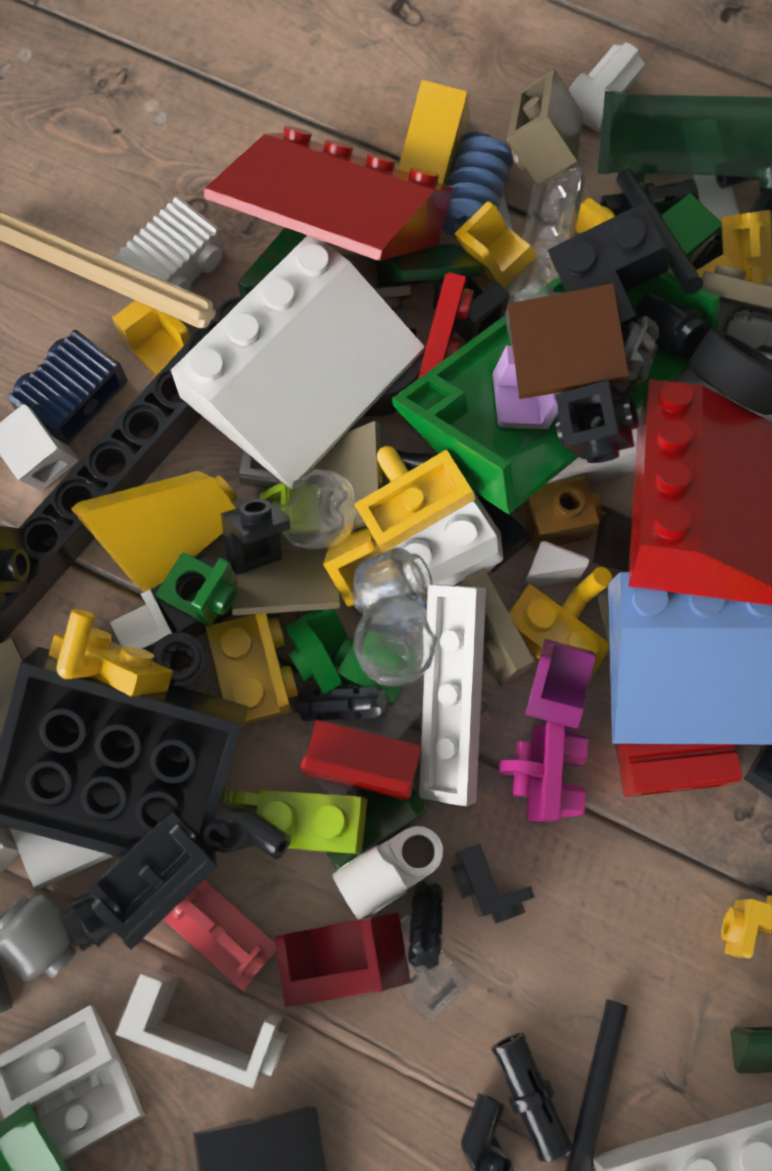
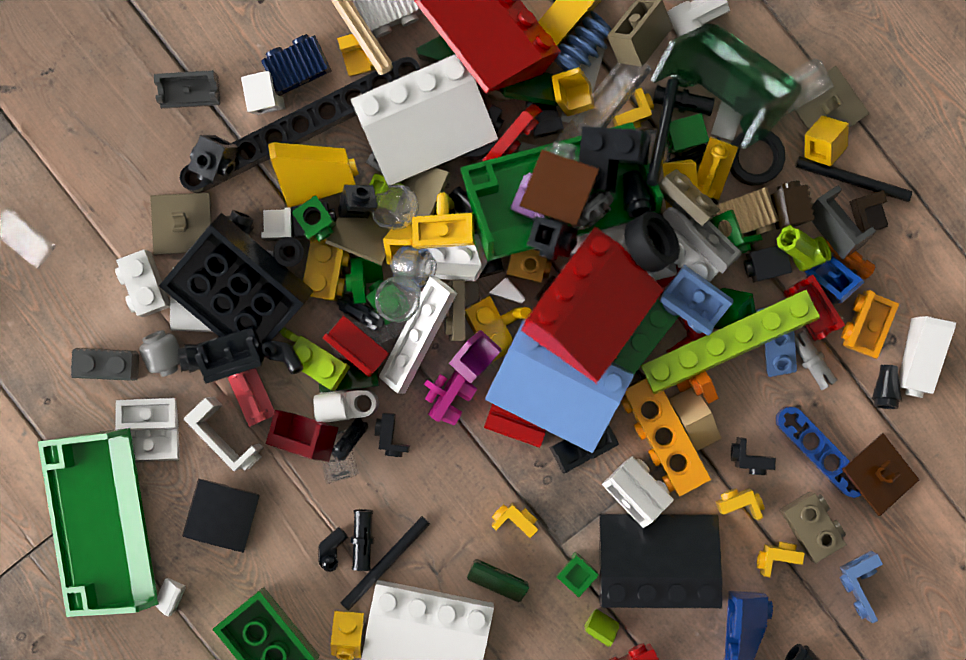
camera: 30 degrees right, 15 degrees up
yellow plate [49,609,173,697] -> none

